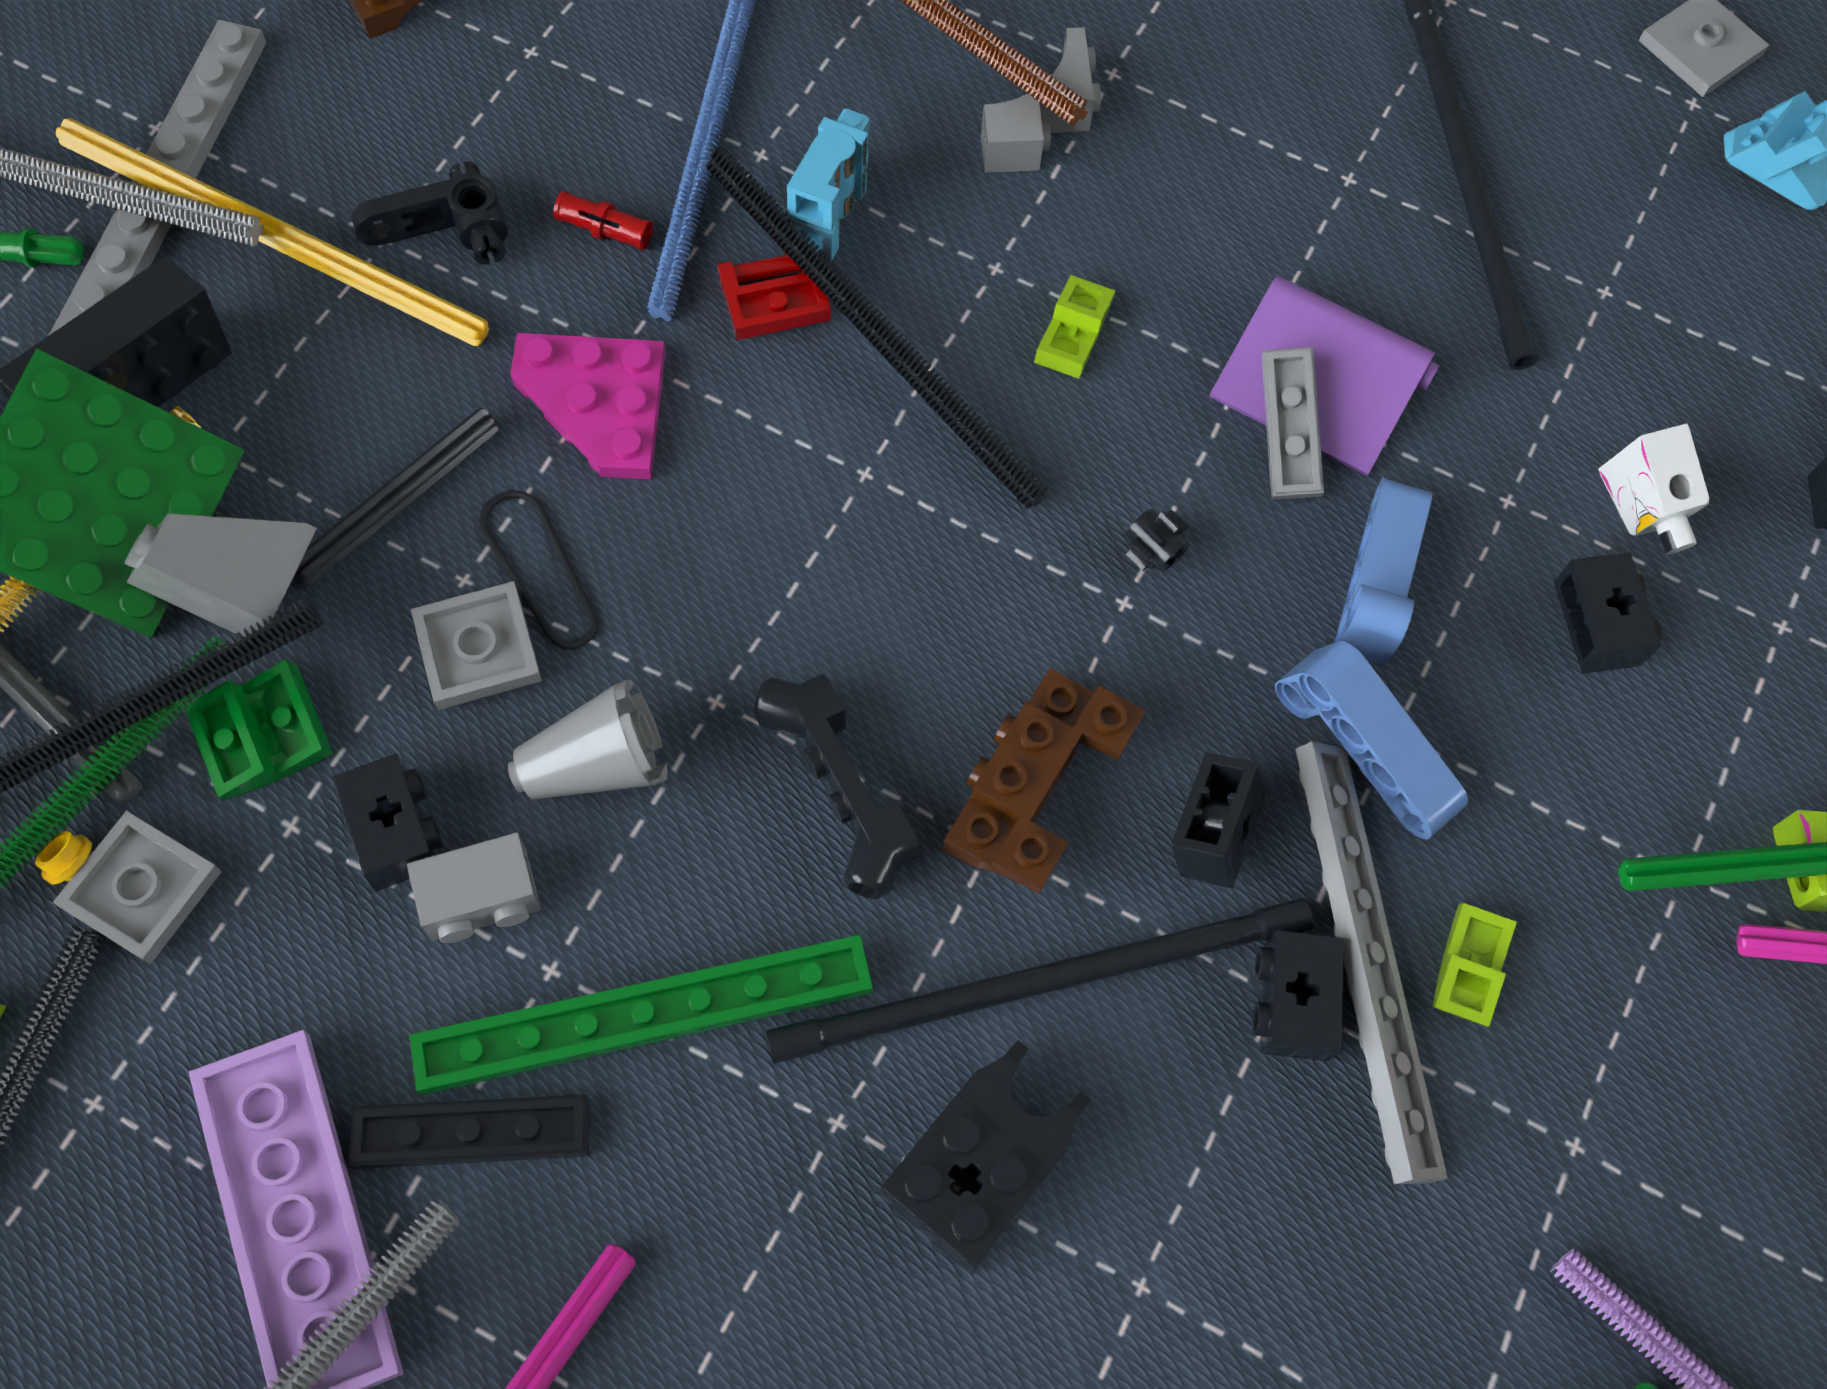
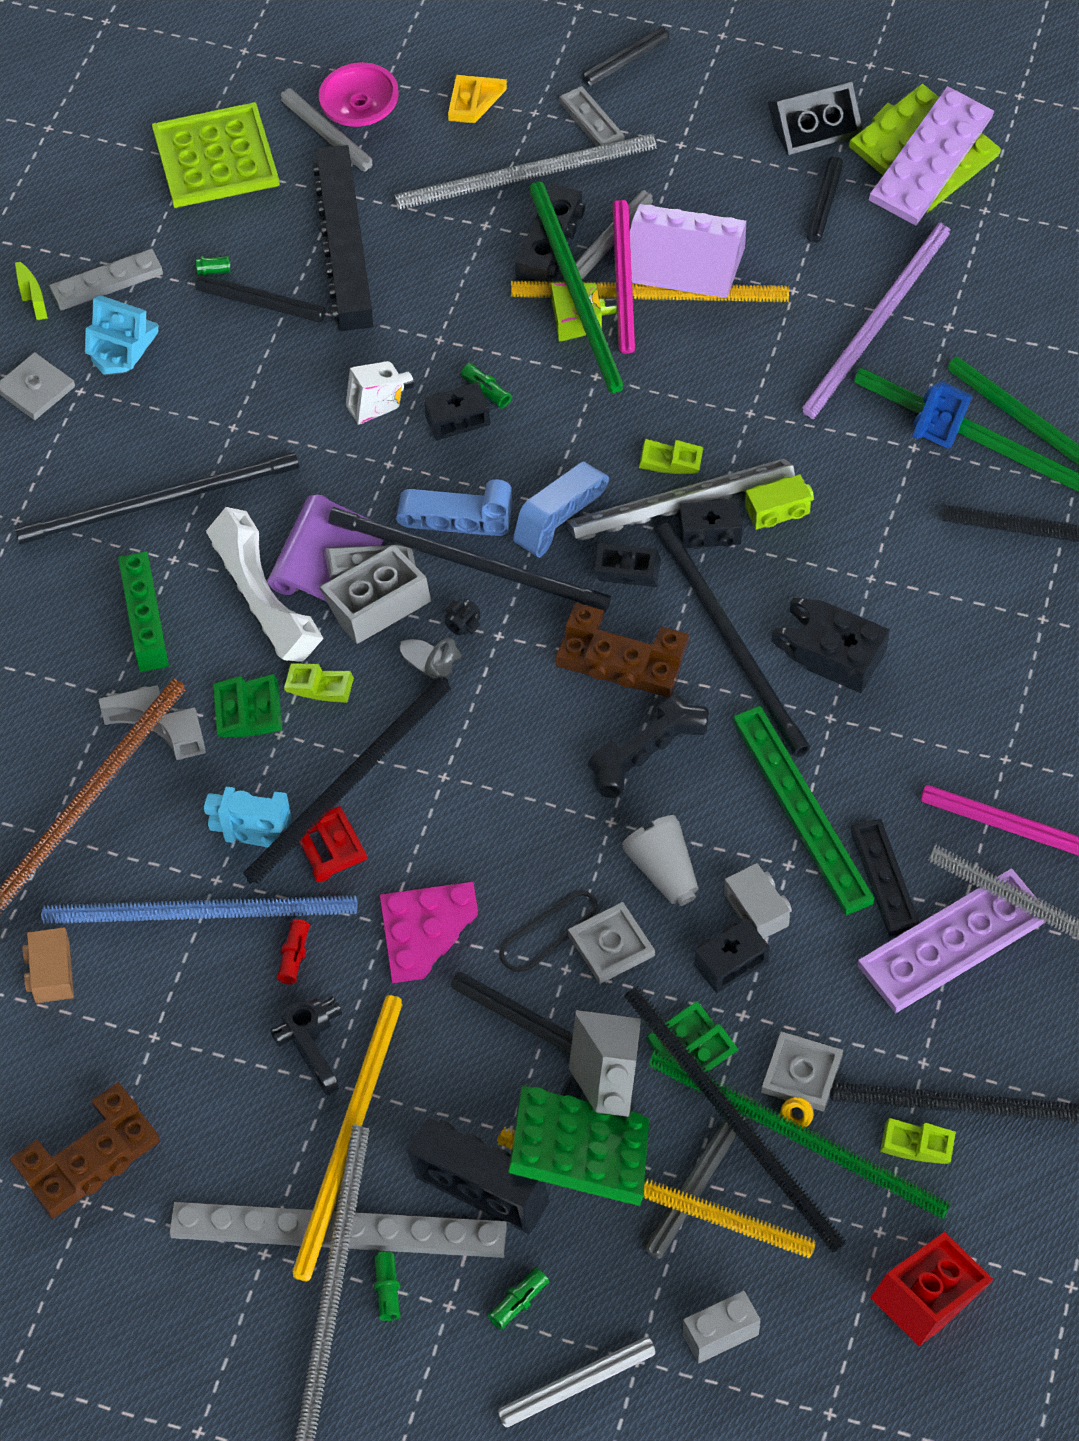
camera: 95 degrees left, 10 degrees down
none -> green brick [118,551,169,672]
none -> white arch [206,507,323,663]
none -> green slope [213,674,283,738]
none -> light grey slope [320,545,431,644]
none -> black piece [328,507,612,613]
none -> dark grey piece [400,637,462,678]
none -> green pin [461,363,512,409]
none -> lime brick [745,474,814,530]

